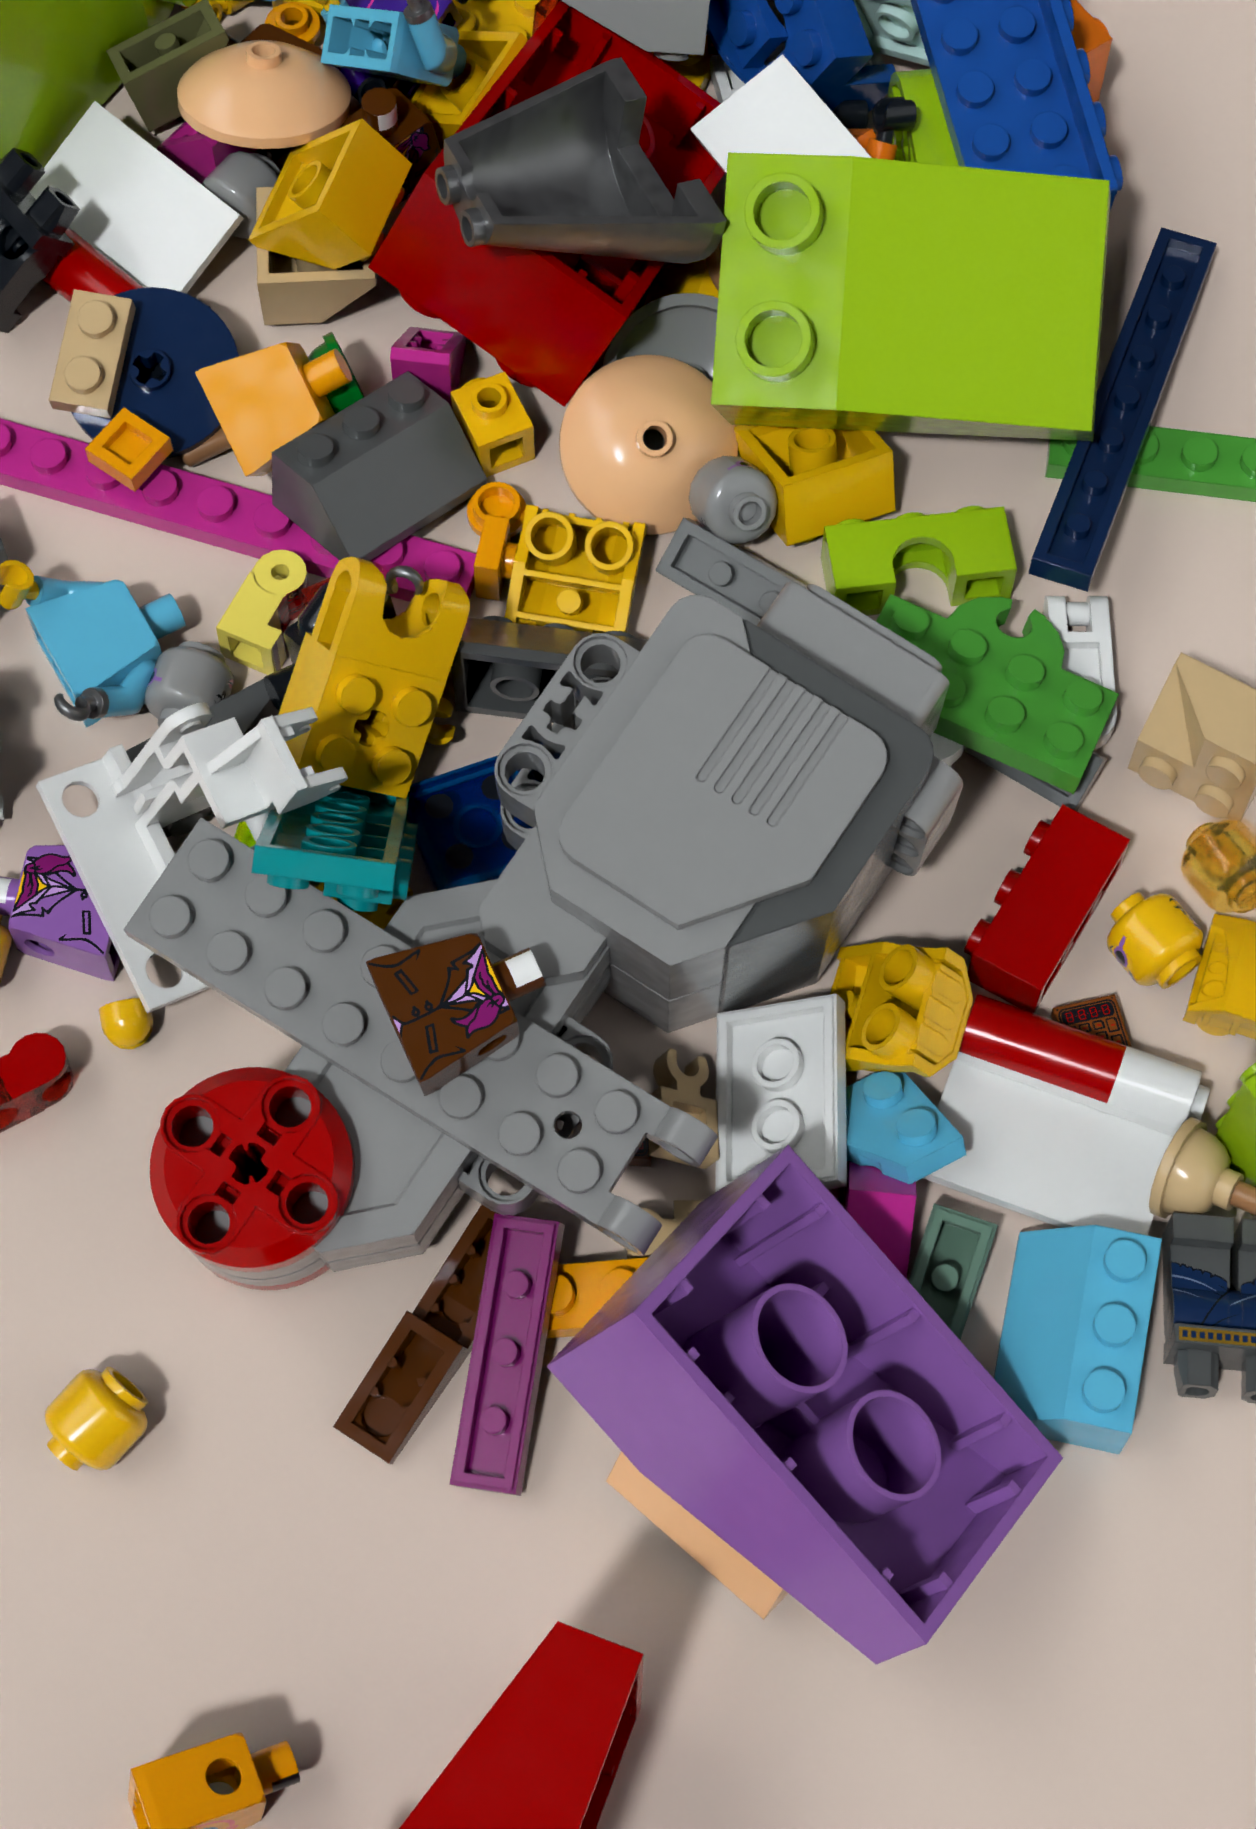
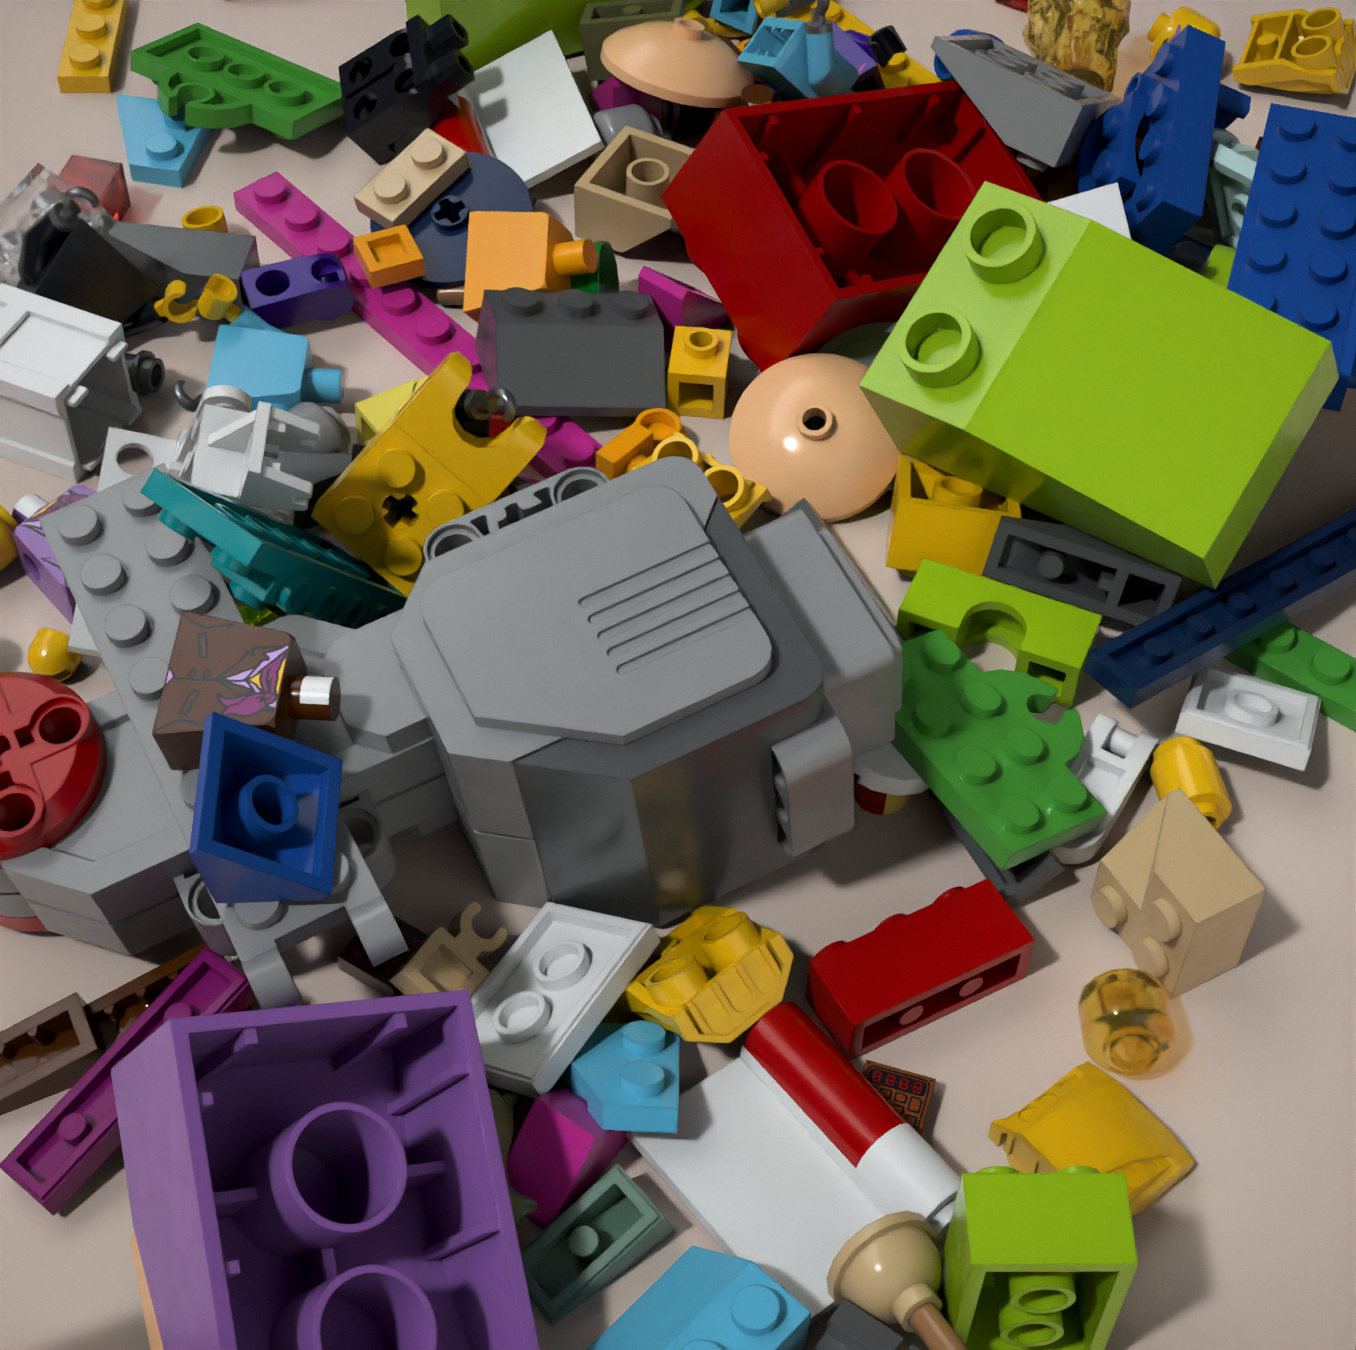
camera: 30 degrees right, 15 degrees down
yellow slope [248,118,412,270] -> none
flat silver cone [435,57,727,264] -> none
light grey head [689,456,778,543] -> none
yellow head [1107,892,1203,989] -> none
none -> blue slope [189,711,343,904]
none -> dark purple leg [240,253,355,329]
none -> dark grey slope [982,515,1182,626]
none -> yellow brick [1150,736,1232,830]
none -> white tile [1175,665,1321,771]

